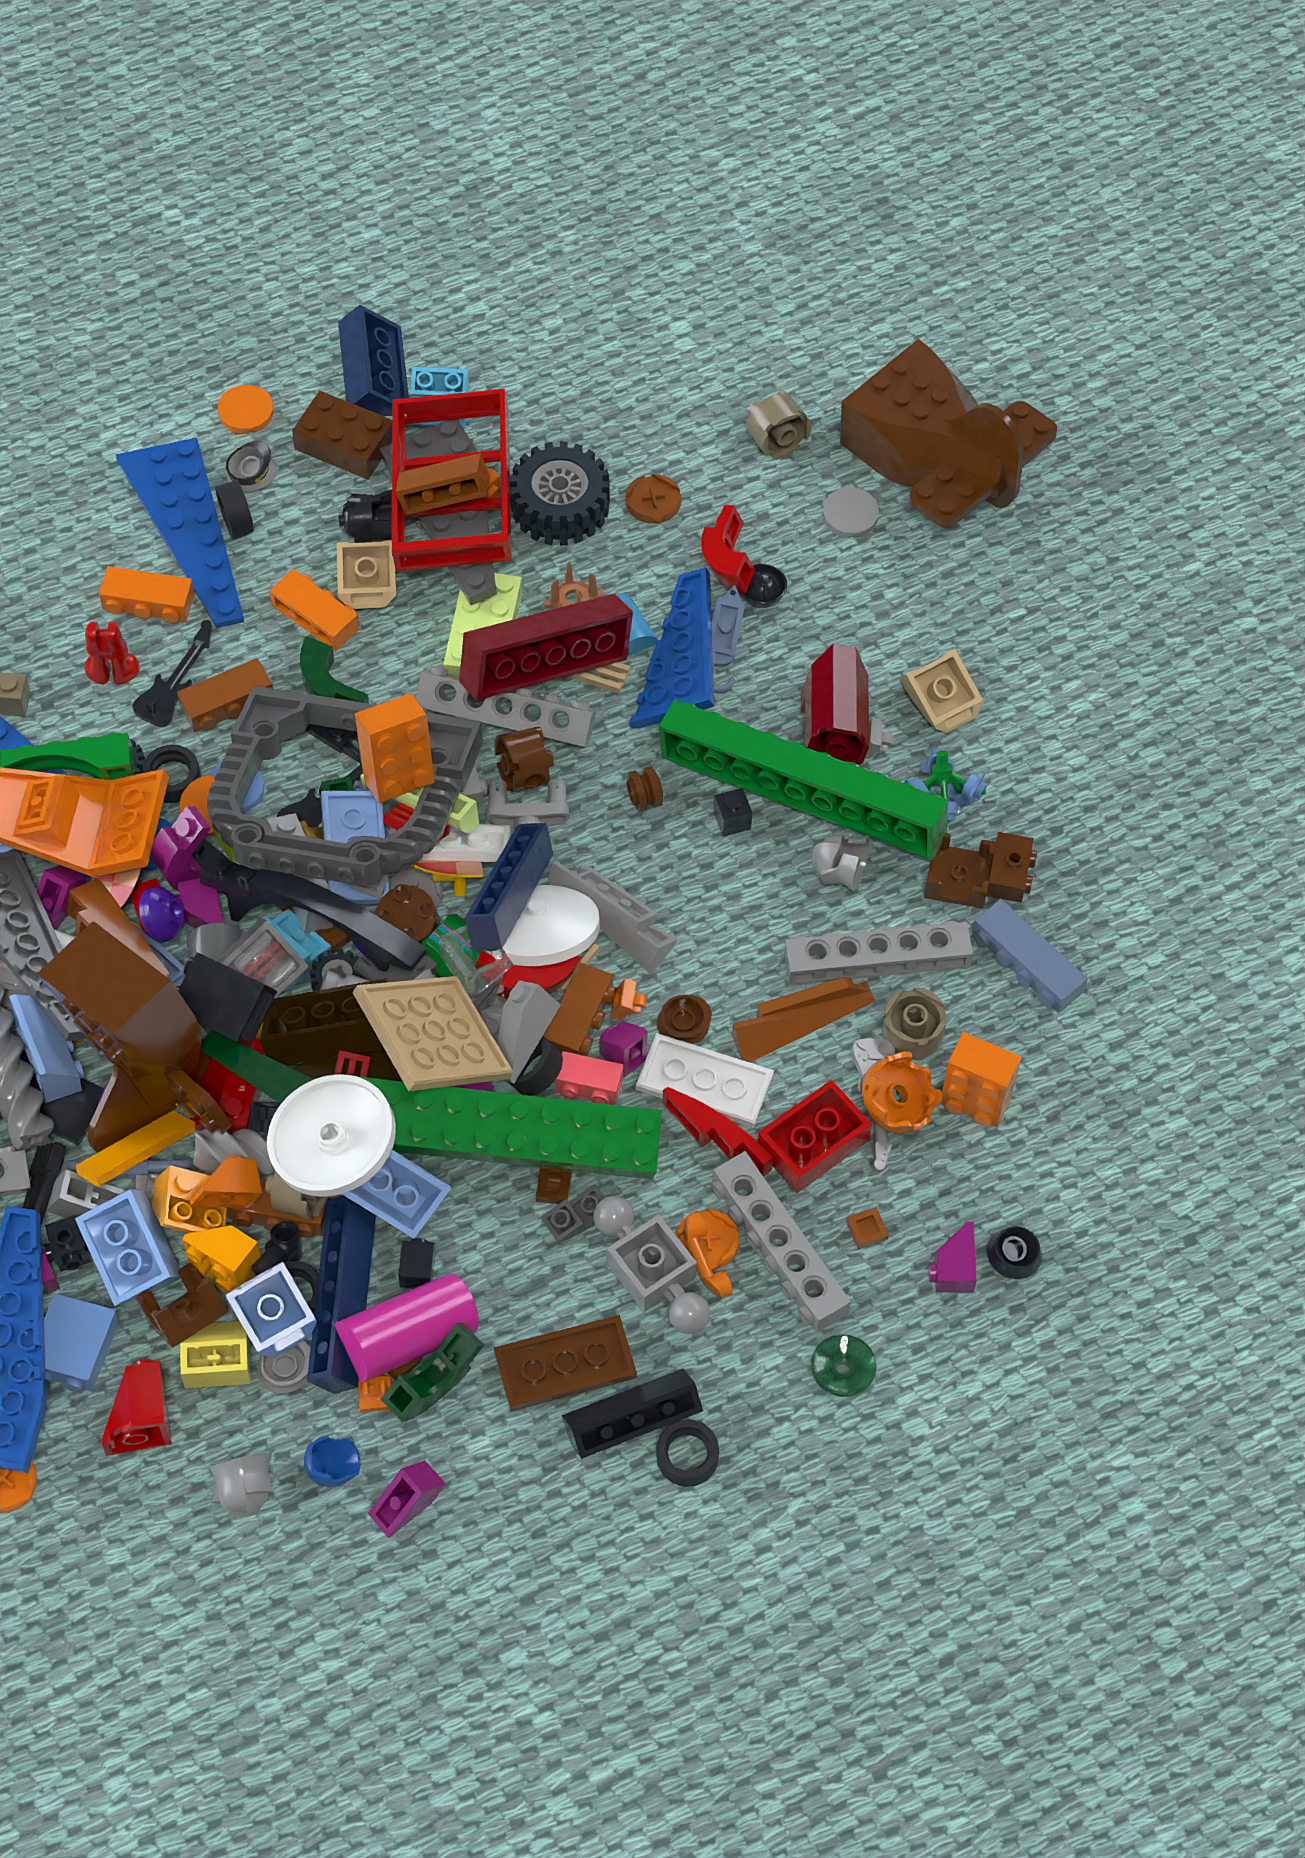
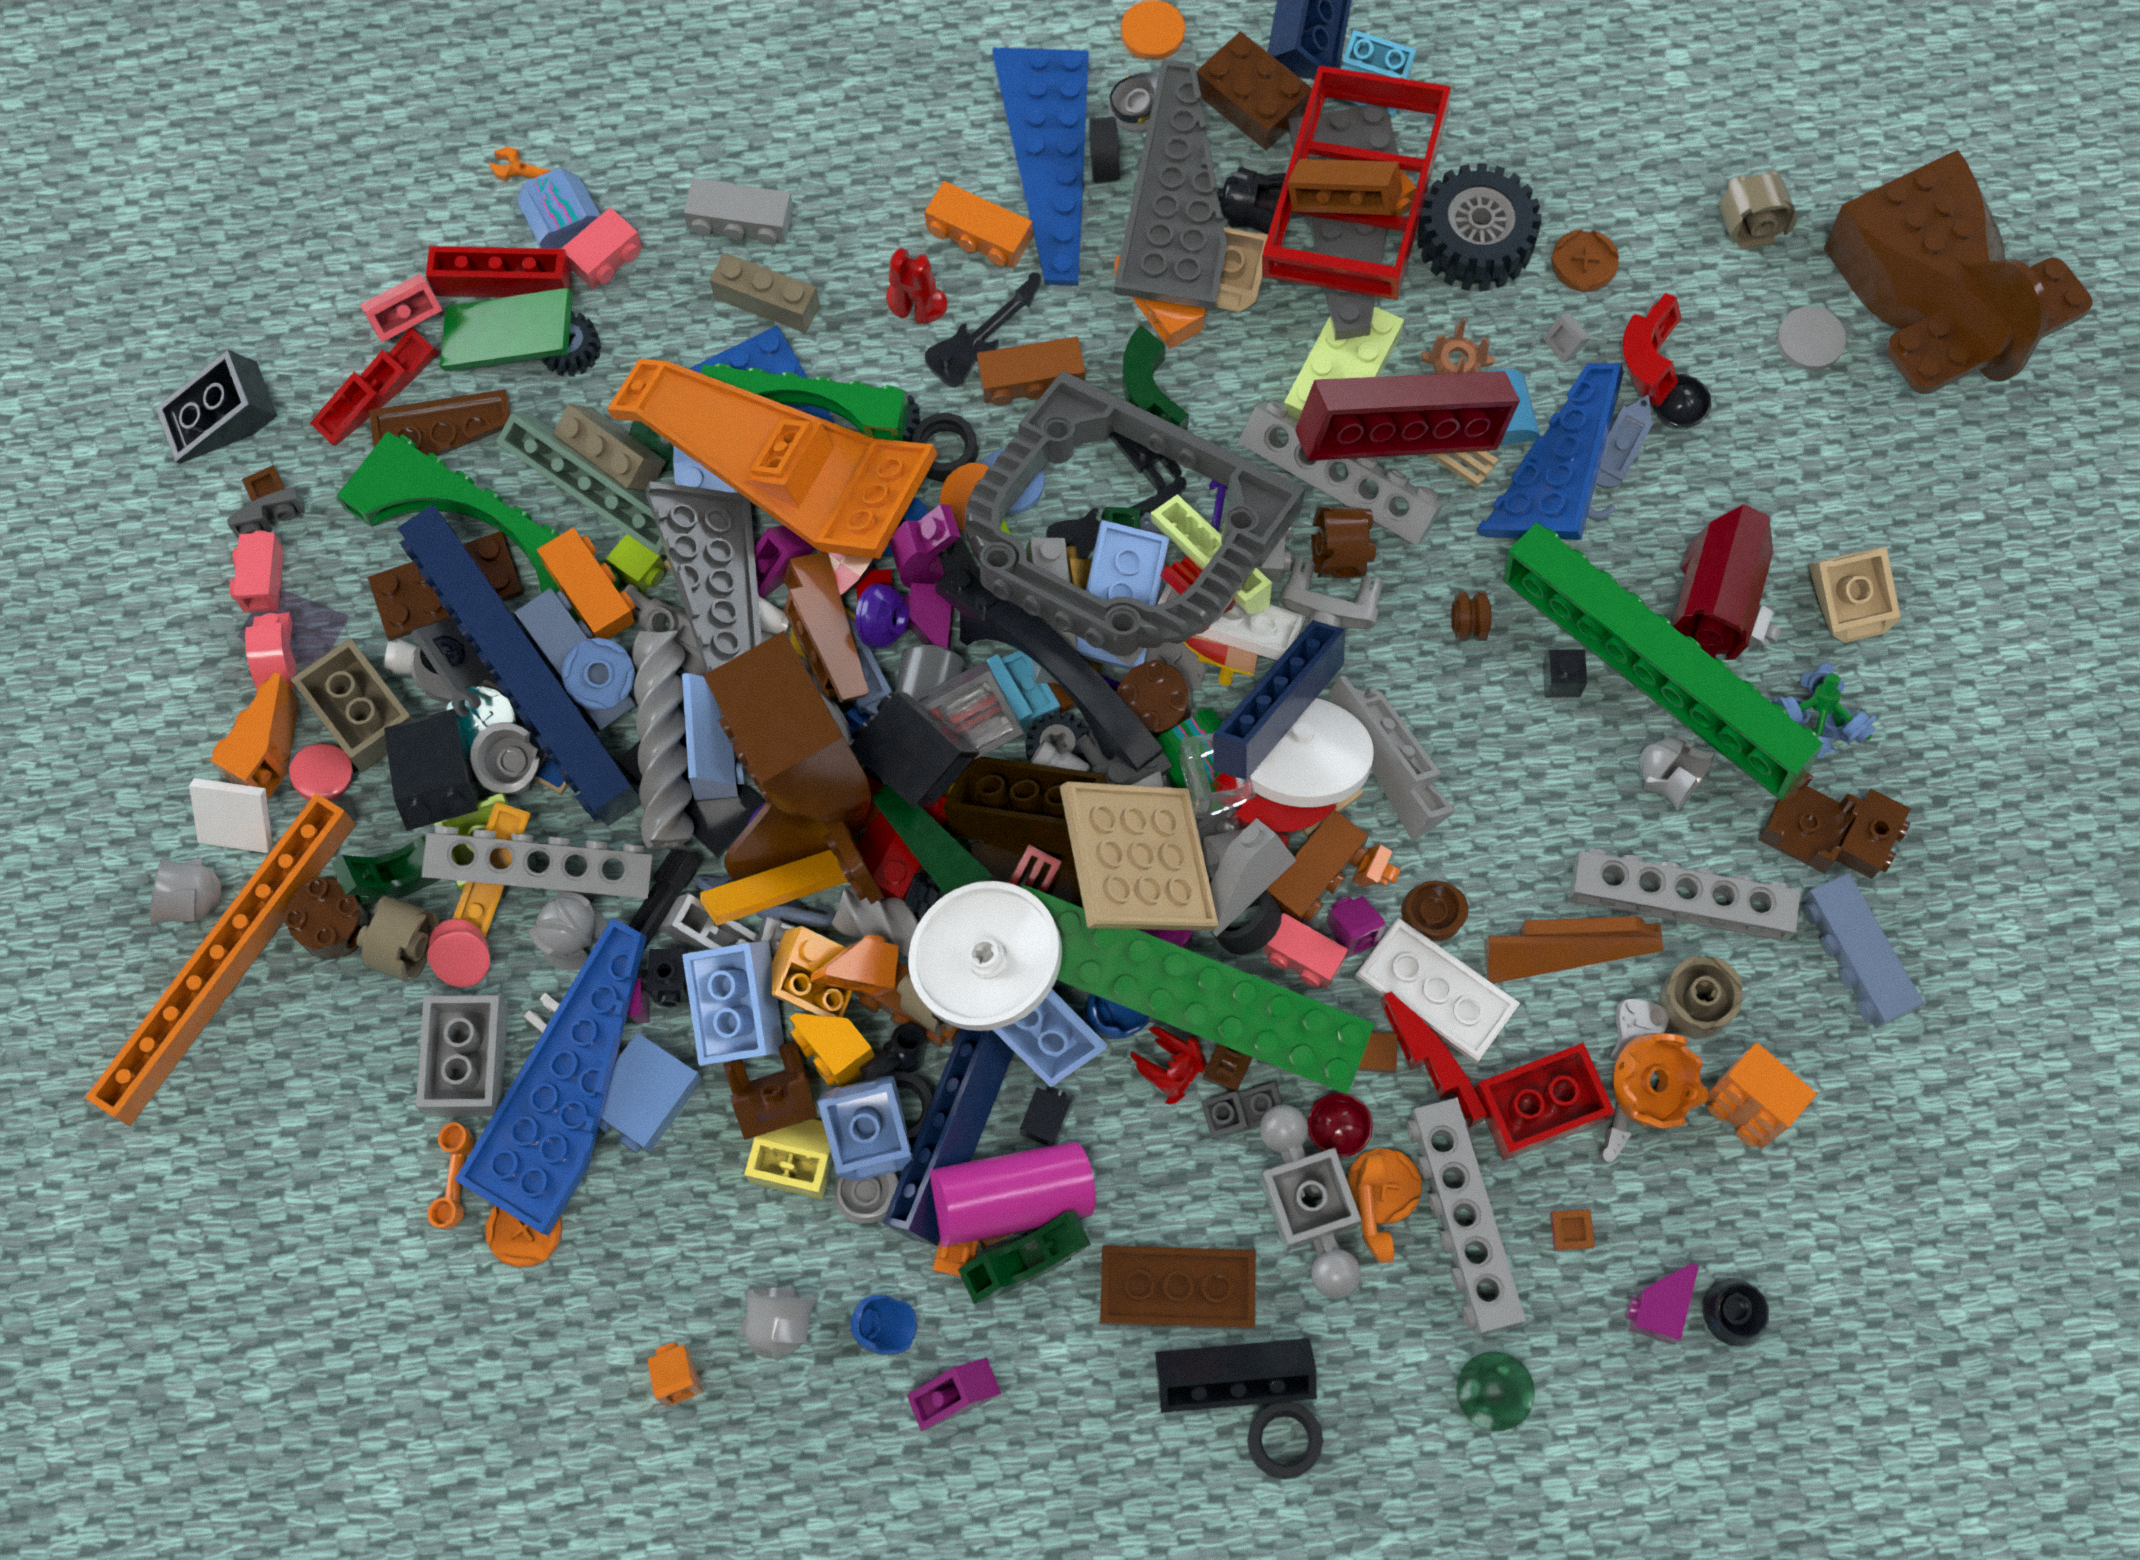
camera: 20 degrees right, 10 degrees up
red slope [101,1359,172,1456] -> none
orange brick [355,693,435,803] -> none
none -> orange slope [647,1342,704,1407]
none -> blue hair [1085,994,1149,1040]
none -> dark grey wing [1114,59,1227,309]
none -> red piece [1130,1026,1207,1105]
none -> dark red hat [1307,1092,1373,1158]
none -> dark orange tile [1358,1032,1397,1073]
none -> light grey tile [1543,313,1591,363]

